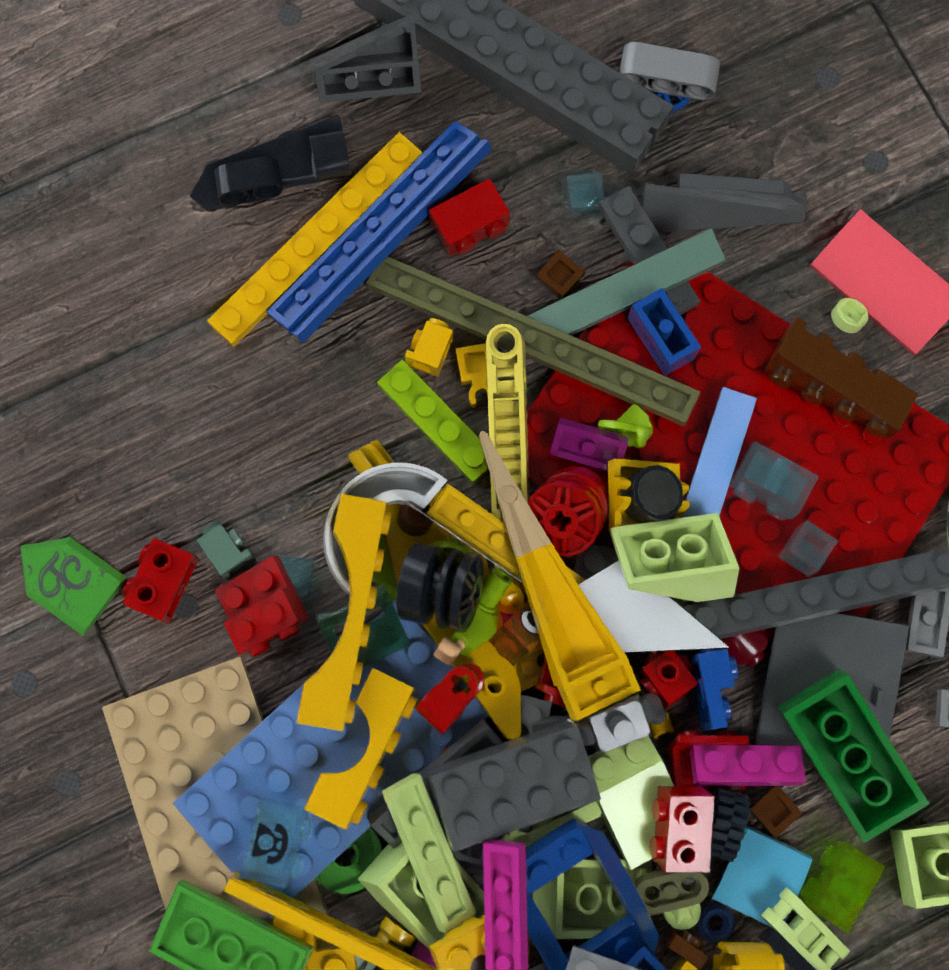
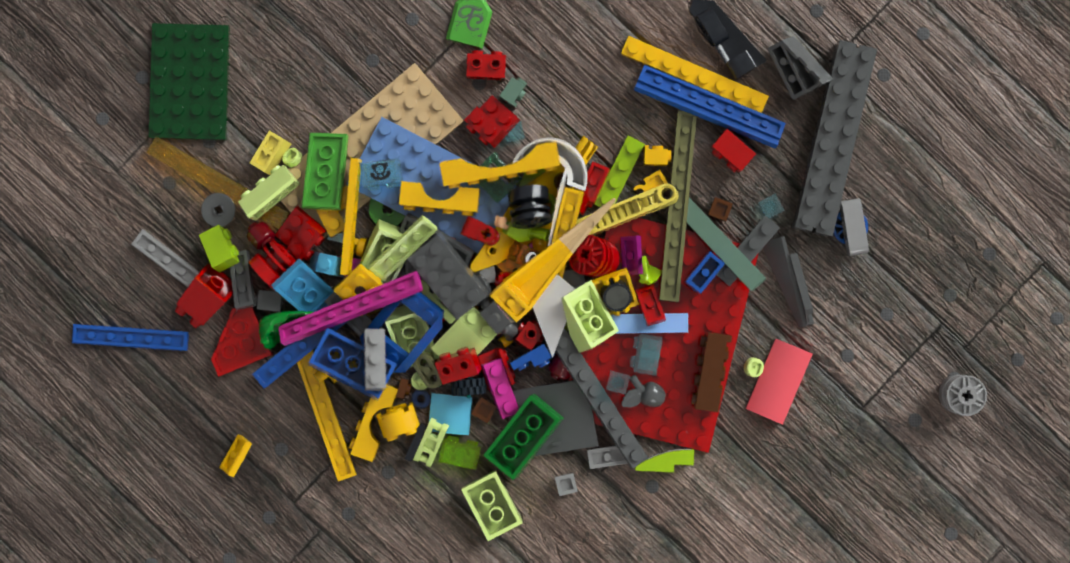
camera: 70 degrees right, 10 degrees up
none -> red hinge [579,162,610,216]
none -> dark grey piece [621,375,666,408]
none -> red plate [635,284,666,326]

